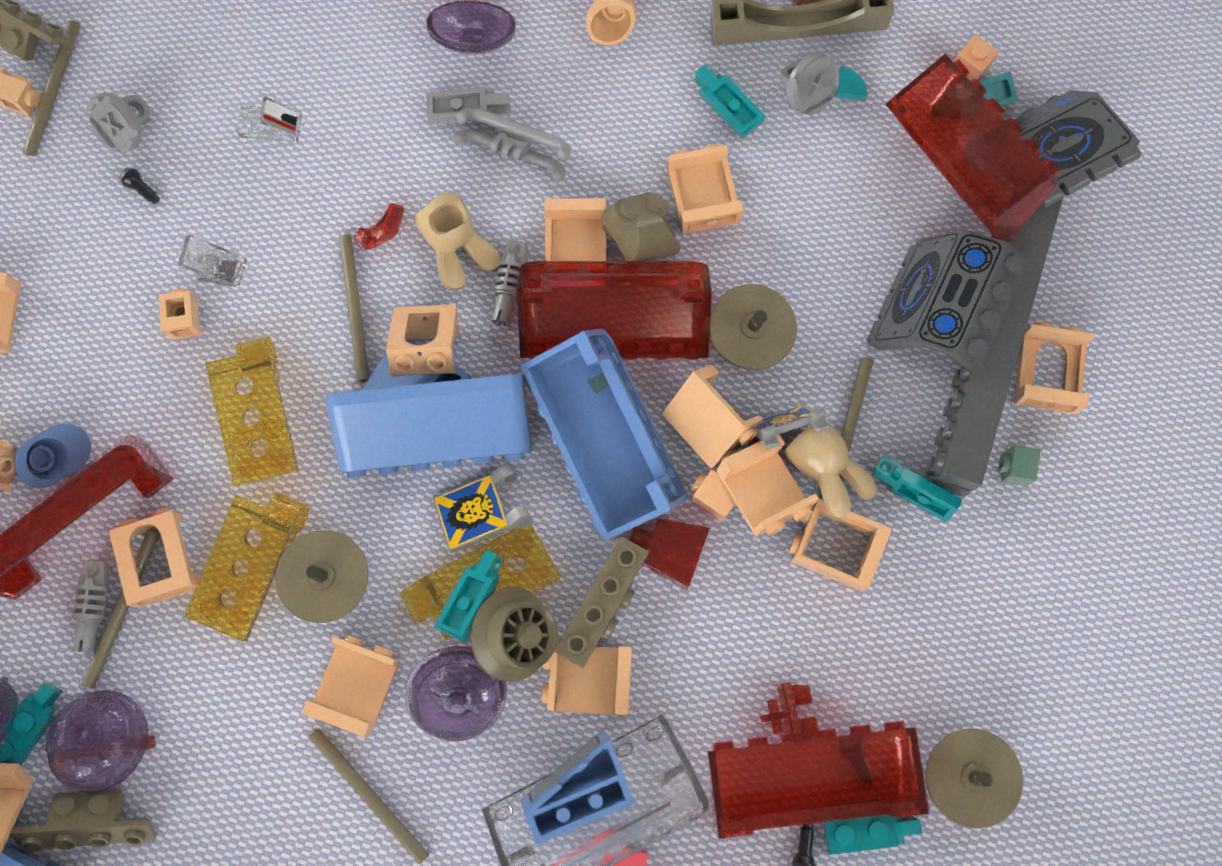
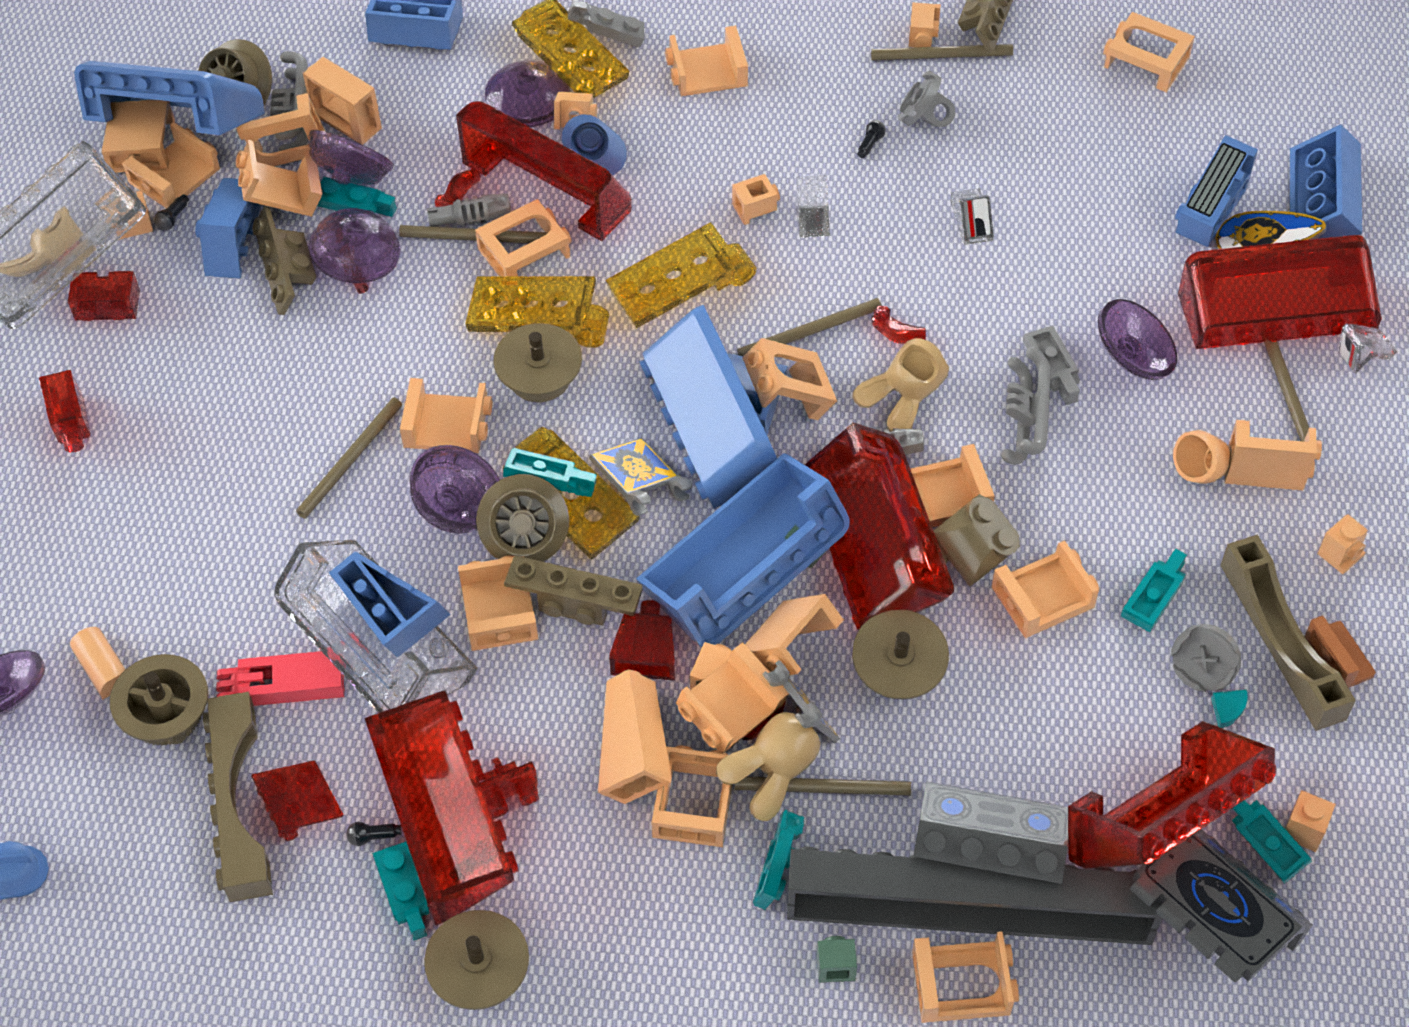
camera: 75 degrees right, 20 degrees down
none -> clear red arm [435,169,481,208]
none -> light nougat slope [598,669,672,804]

